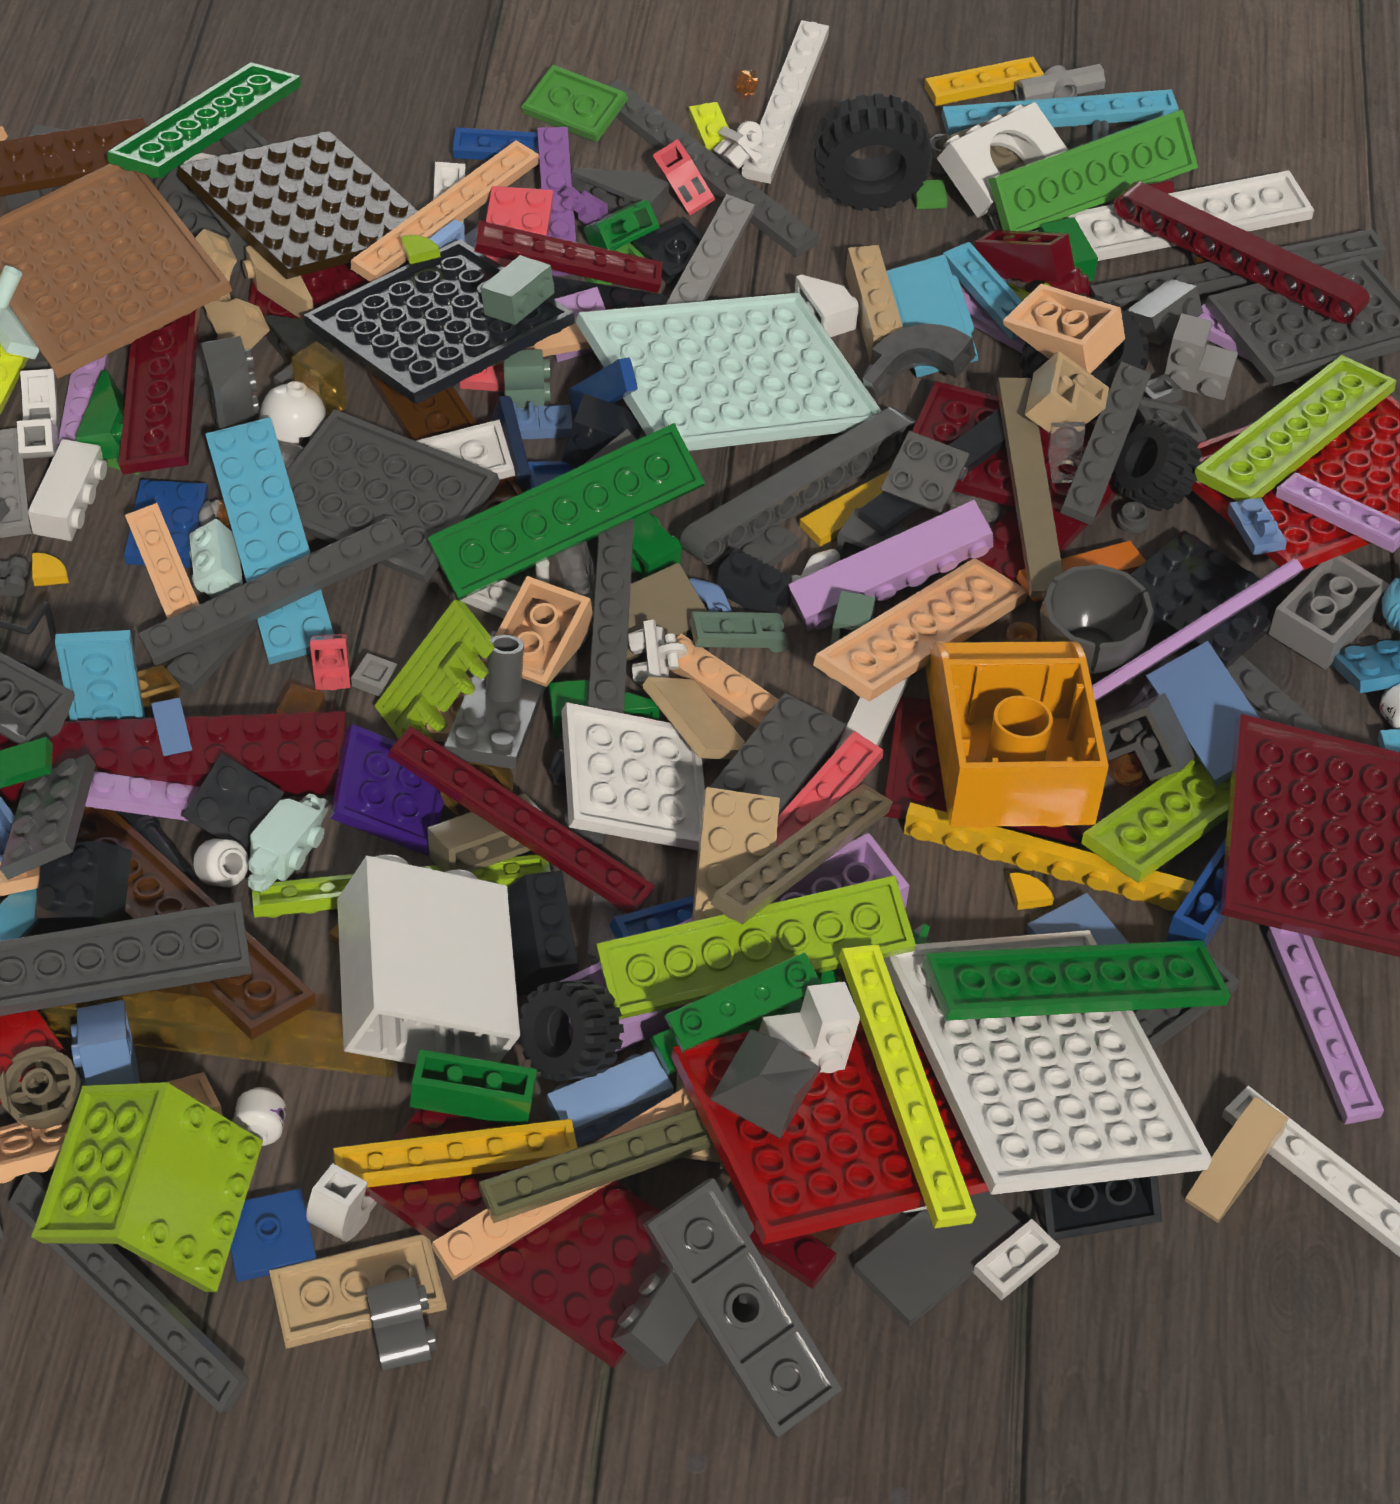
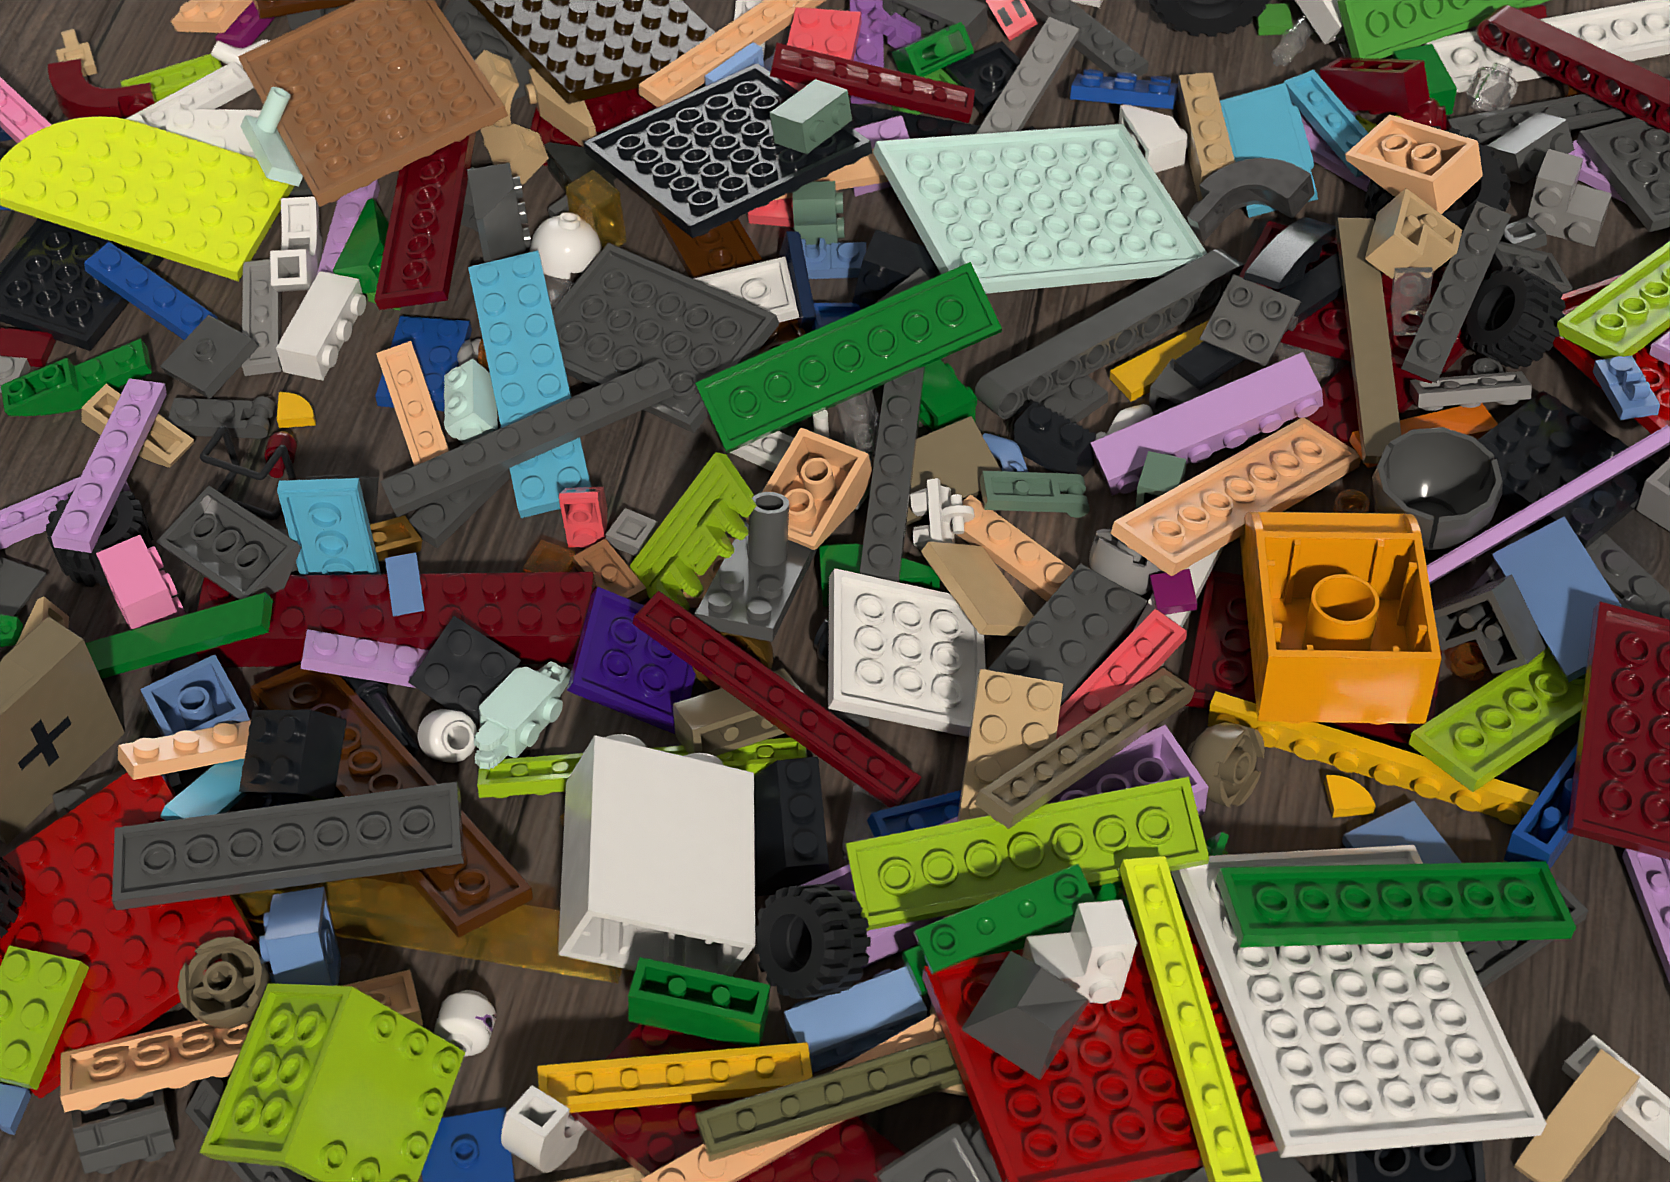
camera: 10 degrees right, 0 degrees up
dark grey plate [0,754,96,880] -> none
lime tile [401,235,441,264] -> none
blue tile [568,357,638,418] -> none
none -> dark red cylinder [264,431,297,478]
none -> medium nougat plate [573,538,647,603]
none -> blue plate [1070,69,1178,109]
none -> light grey cylinder [1089,529,1164,596]
none -> magenta tile [1150,569,1197,615]
none -> dark tan cylinder [1186,722,1265,808]
none -> slope [1244,217,1336,290]
none -> clear axle [1271,15,1315,66]
none -> light grey plate [1409,371,1532,411]
none -> clear head [1466,63,1518,113]

